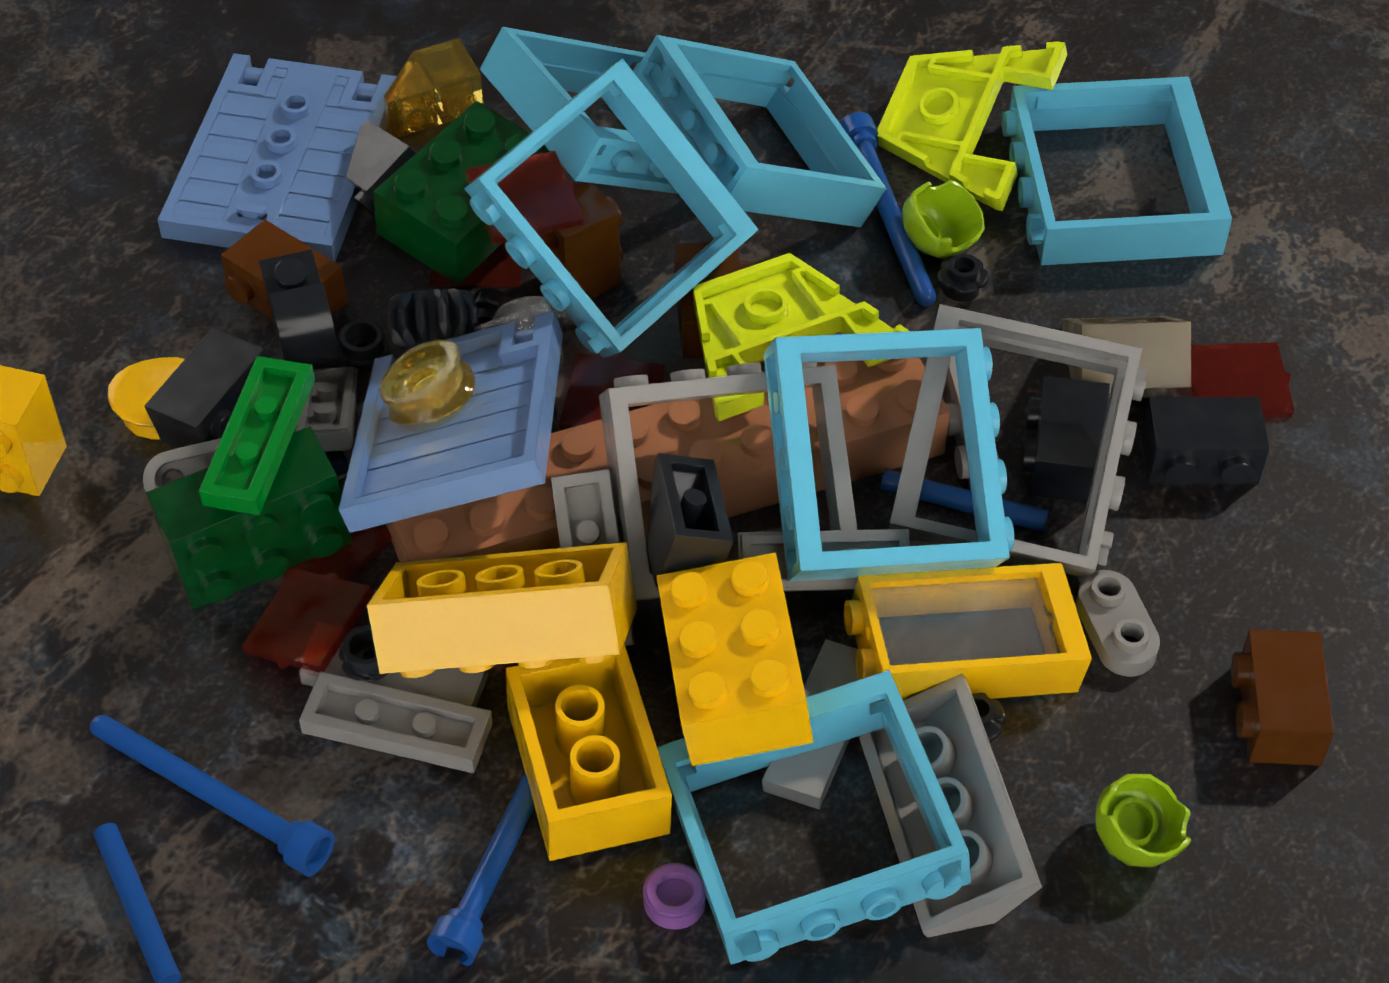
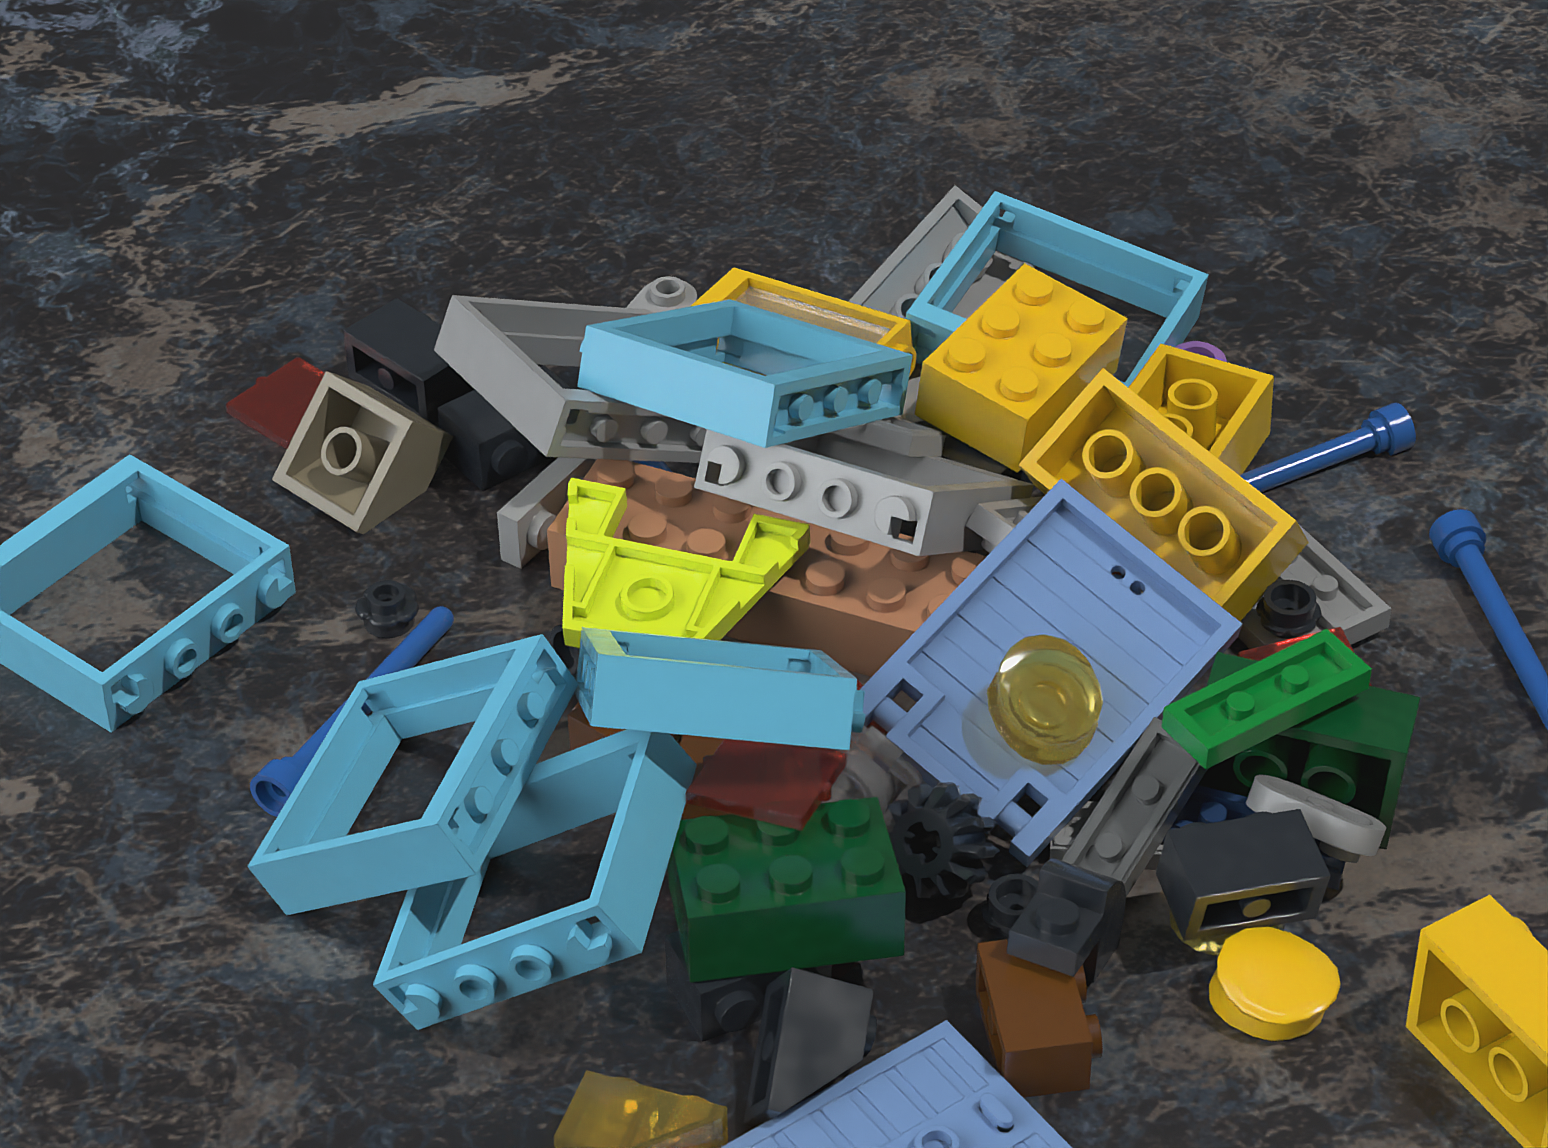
camera: 135 degrees left, 10 degrees down
black slope [647,453,734,587] -> none
neon yellow wing [877,41,1067,211] -> none
lime hair [902,180,985,259] -> none
lime hair [1095,774,1191,868] -> none
reddish brown brick [1231,629,1334,766] -> none

